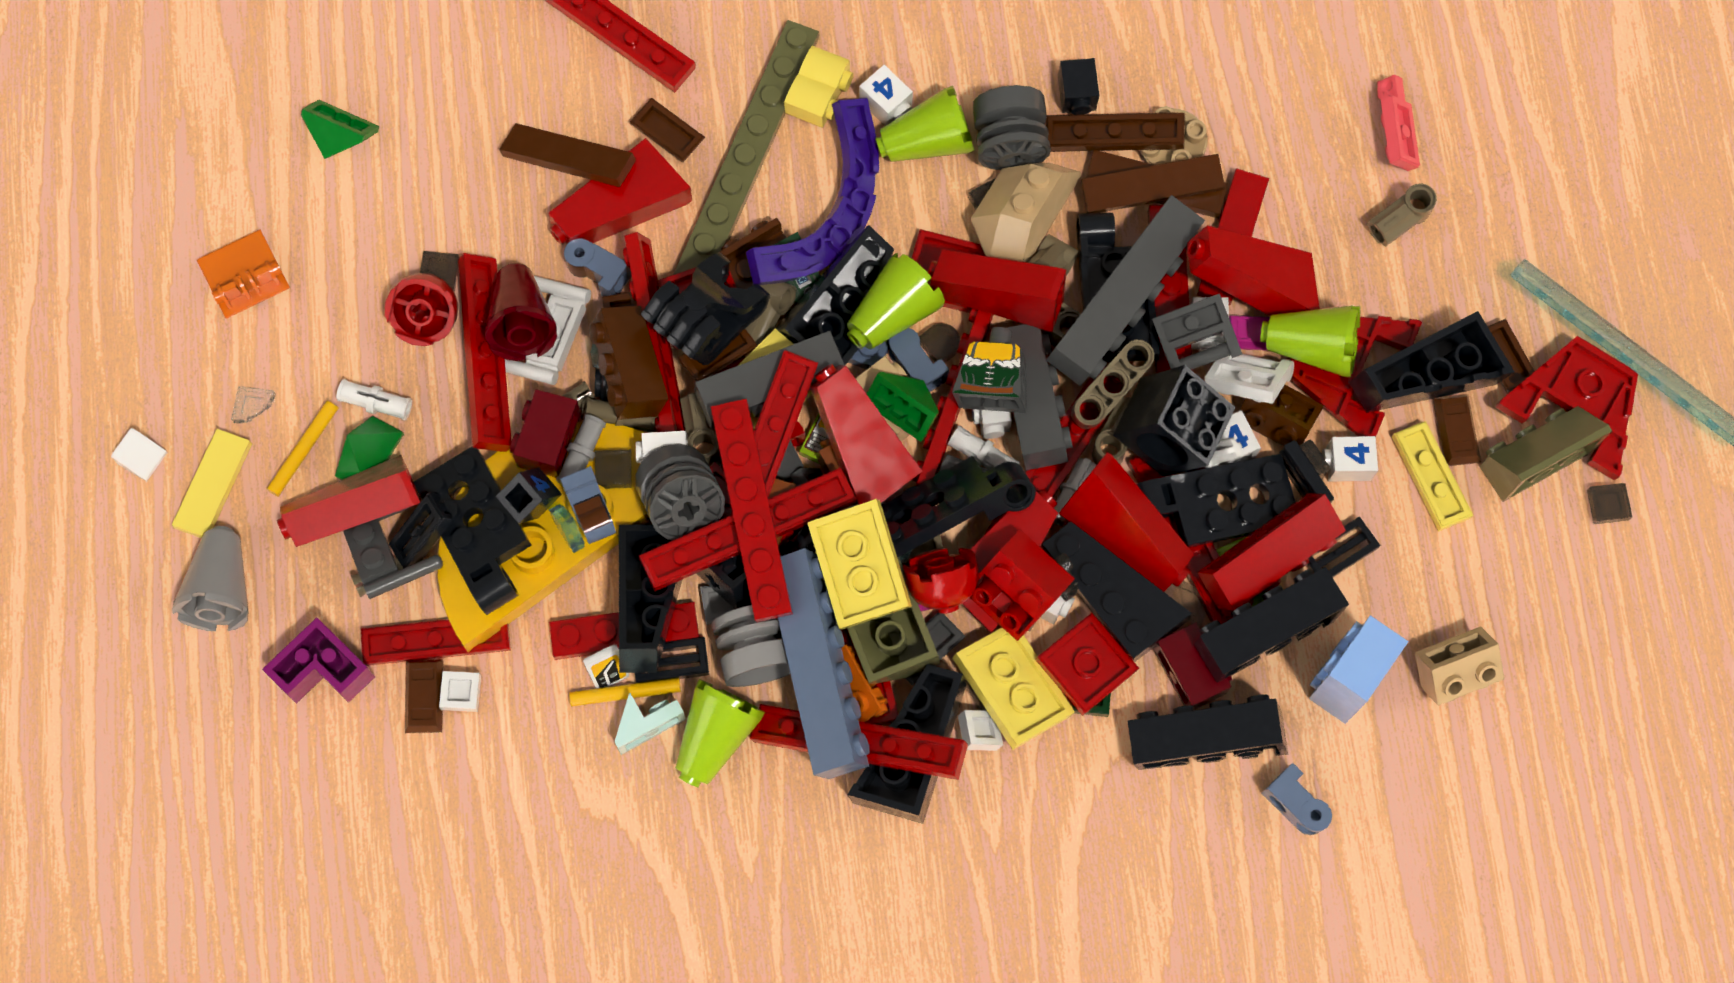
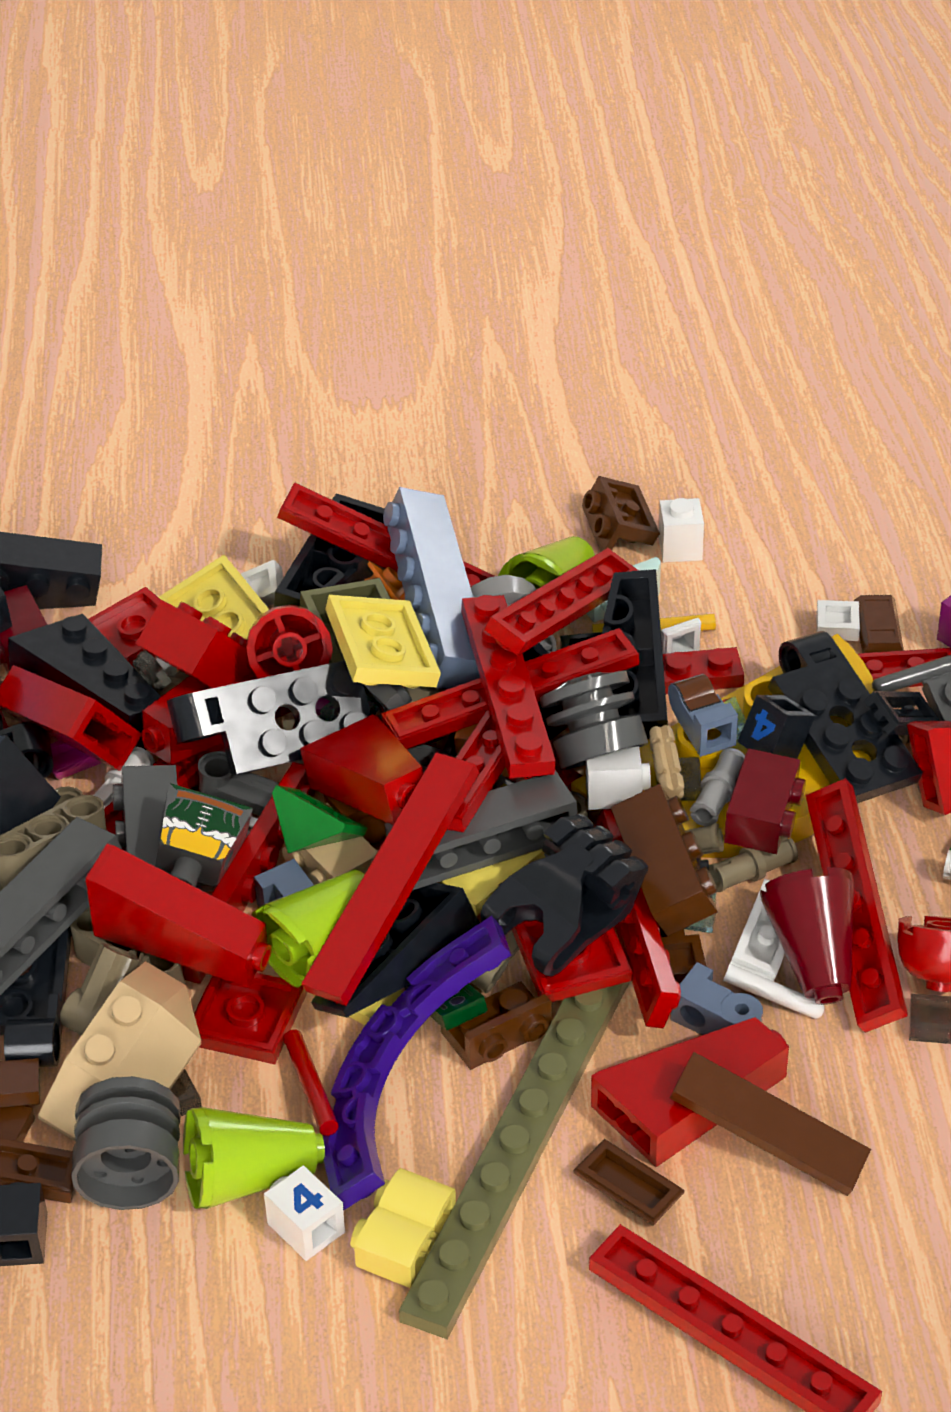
camera: 175 degrees left, 30 degrees down
none -> red bar [283,1029,339,1136]
none -> red tile [301,752,480,1006]
none -> red plate [484,548,639,656]
none -> reddish brown bracket [582,476,660,552]
none -> tan axle [649,725,685,799]
none -> white brick [658,498,704,563]

